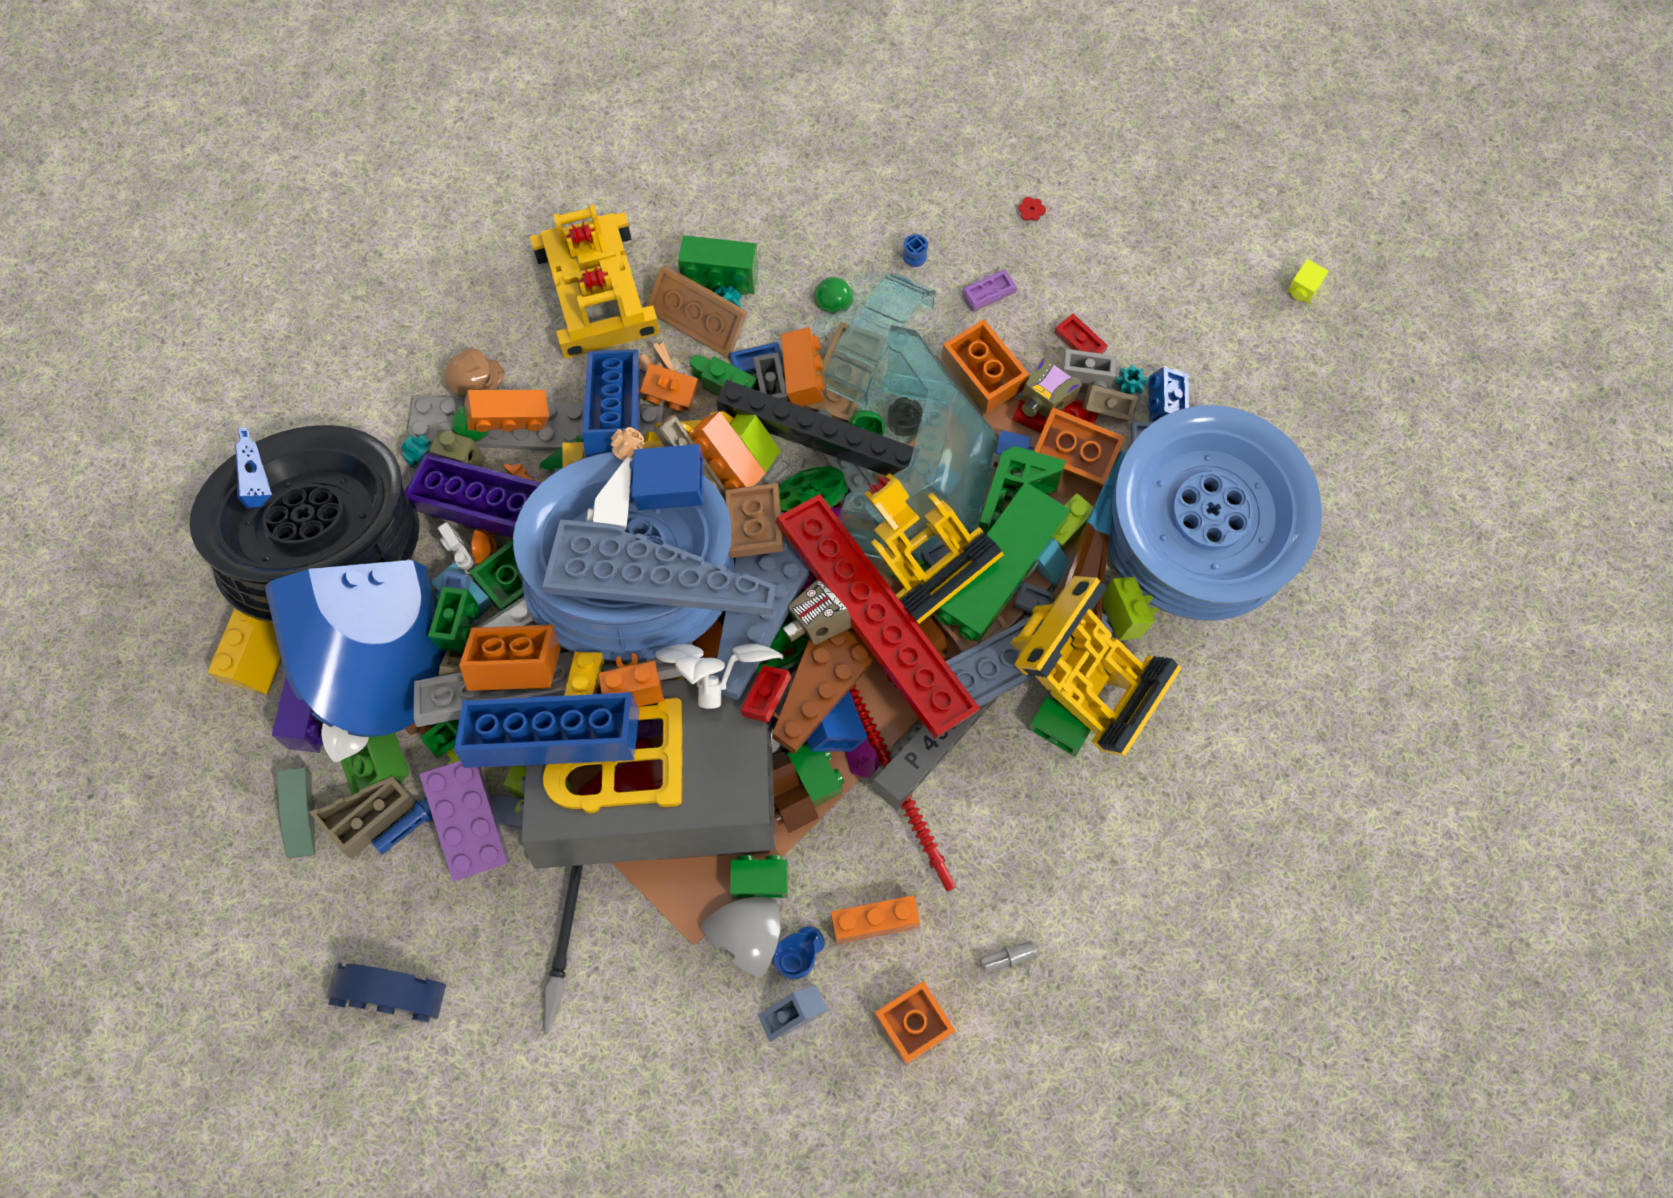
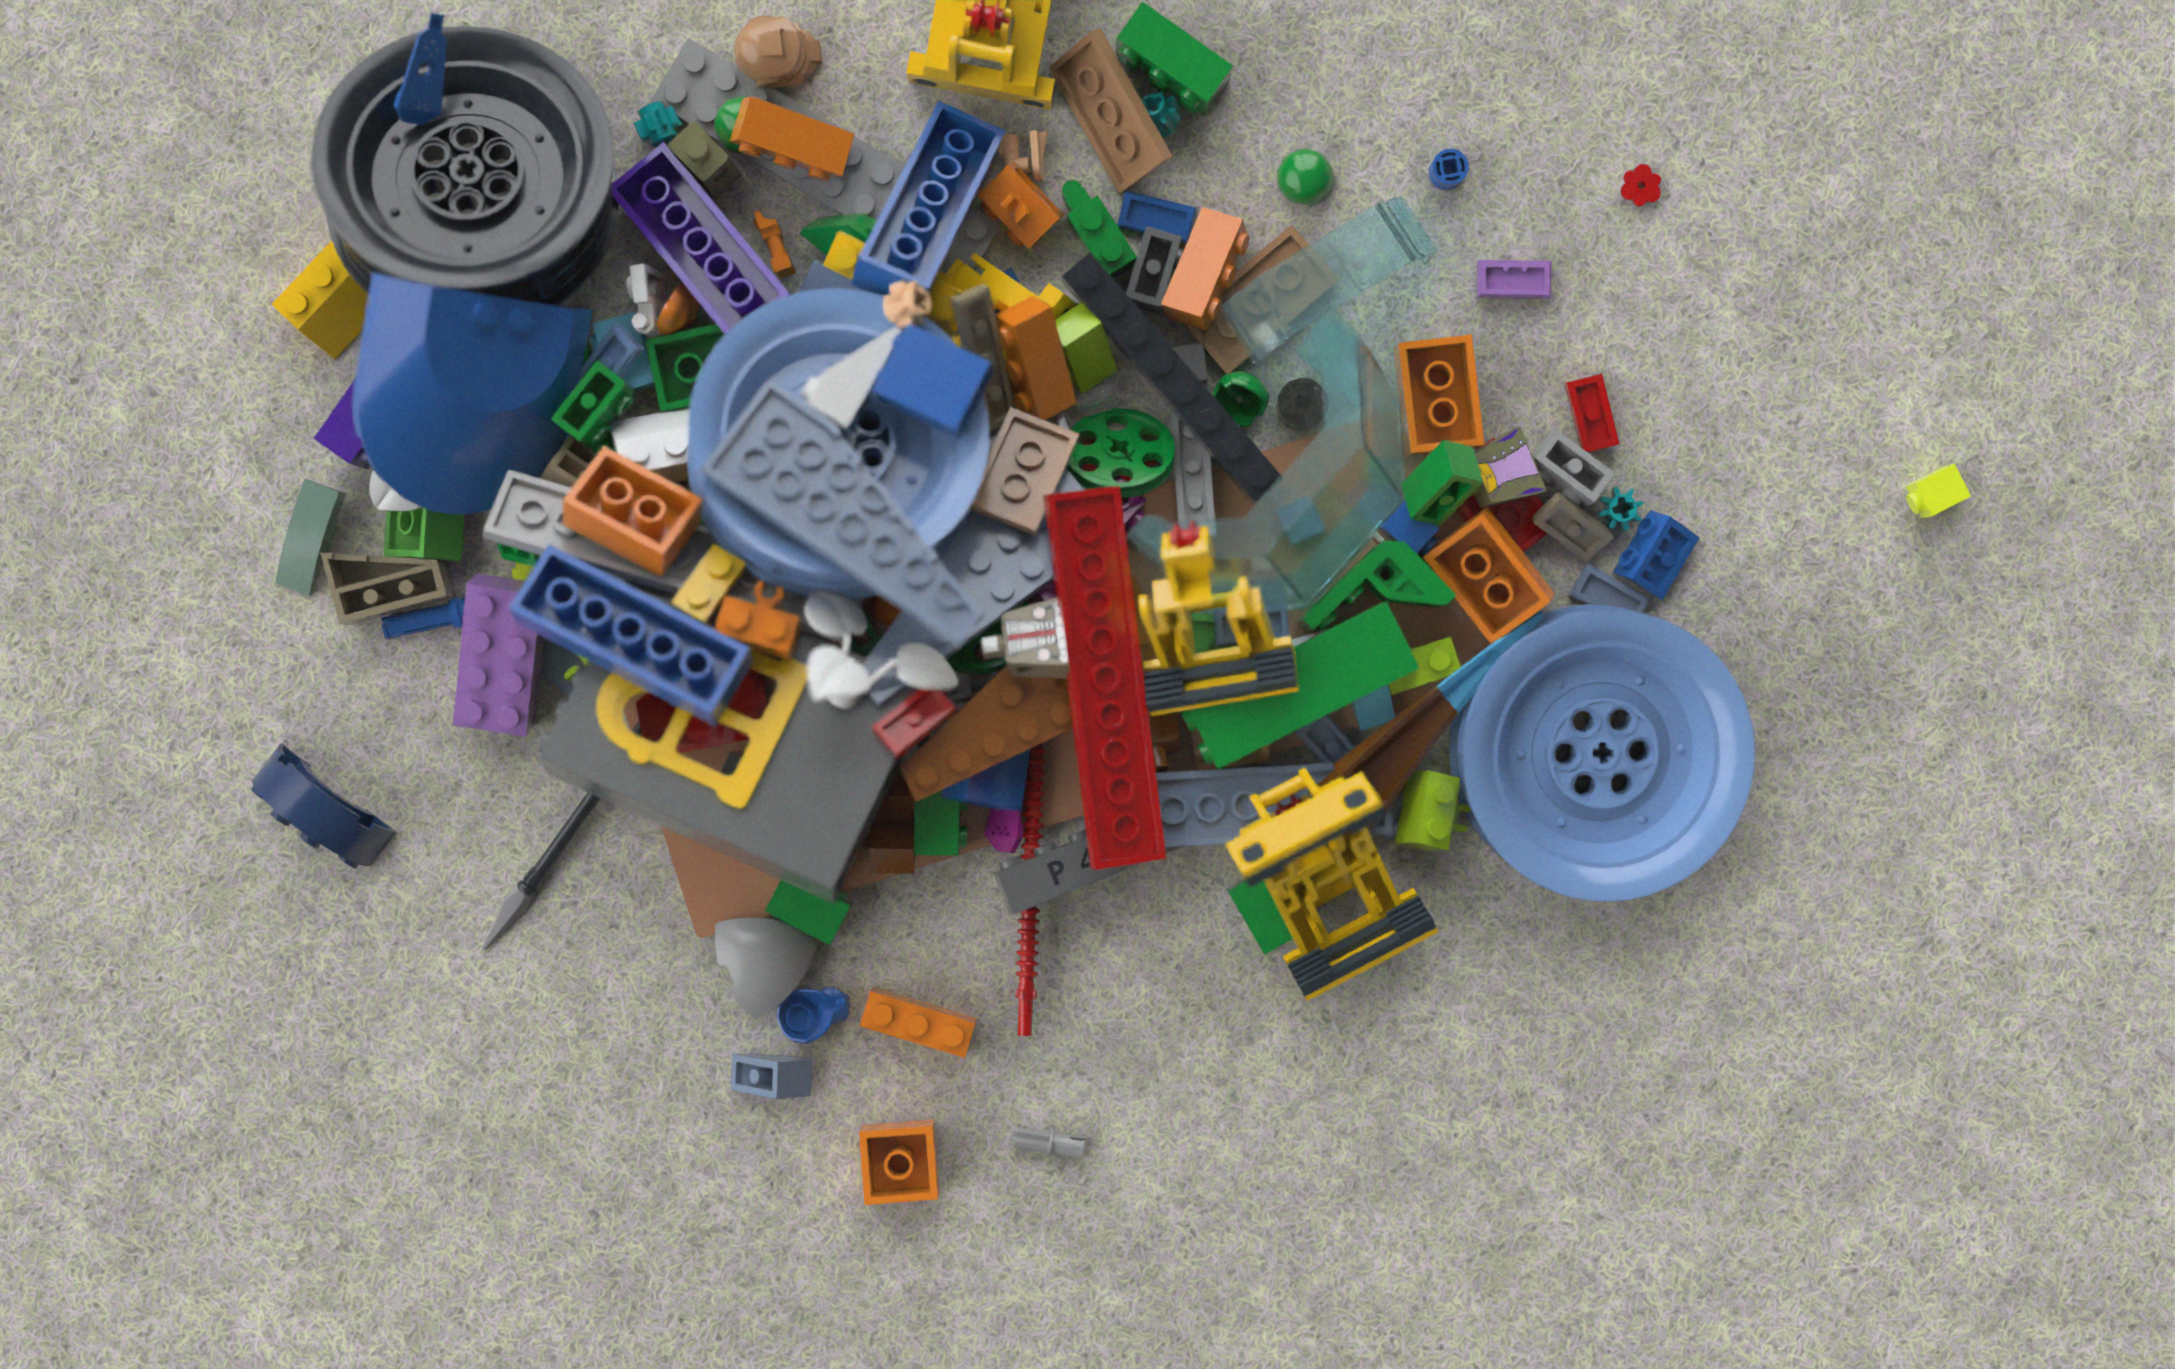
camera: 25 degrees right, 20 degrees up
none -> green brick [1401,440,1483,526]

